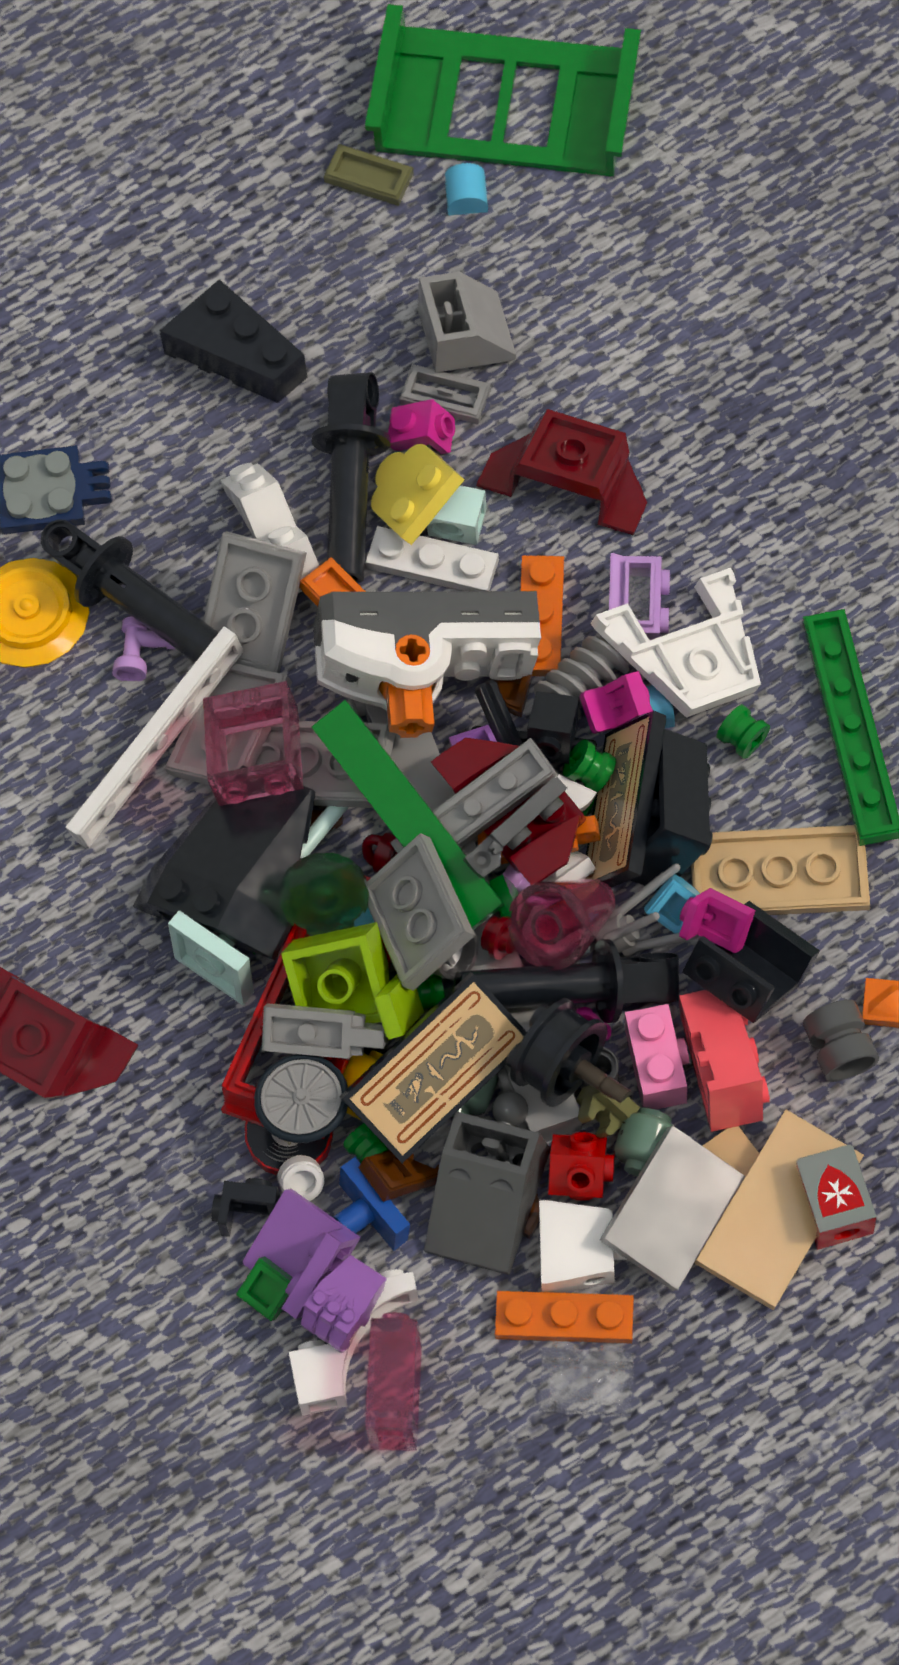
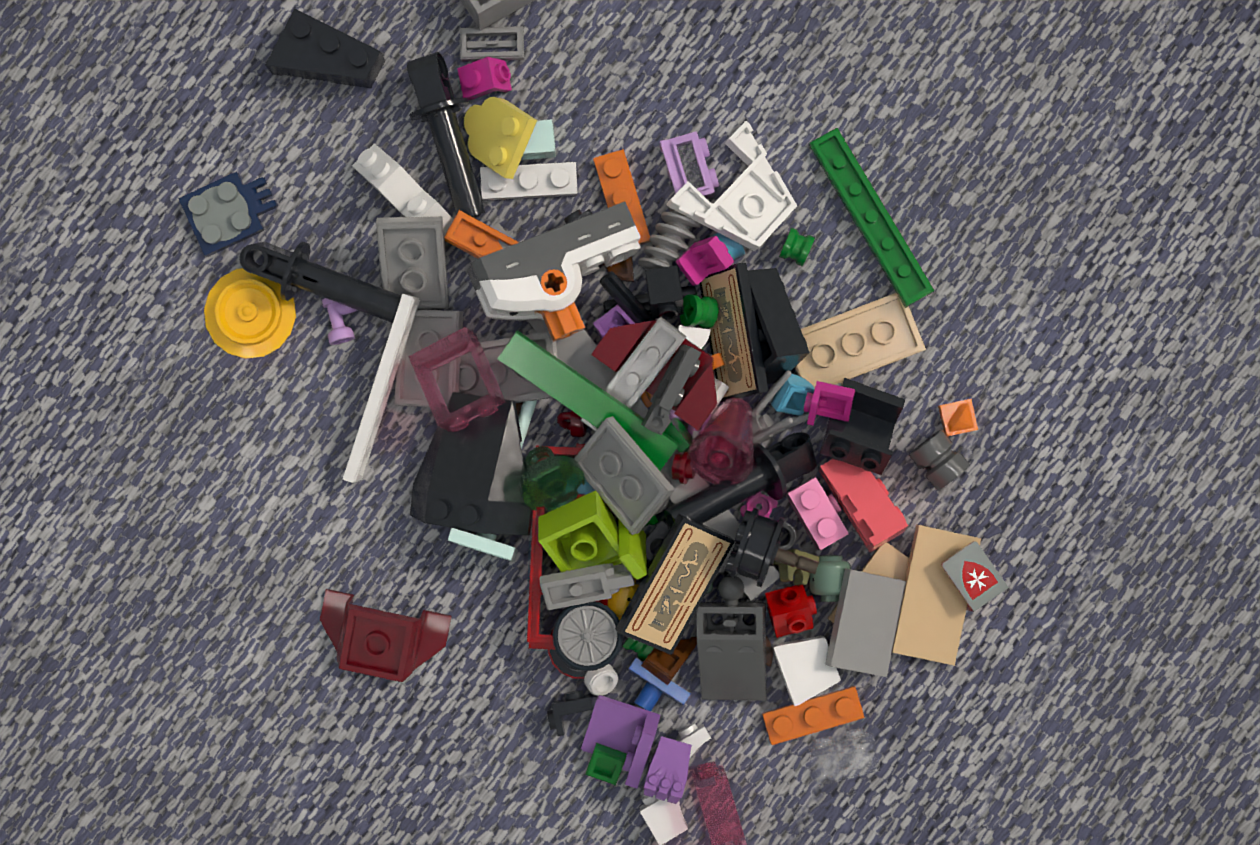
camera: 25 degrees left, 20 degrees up
dark red piece [476,409,647,535] -> none

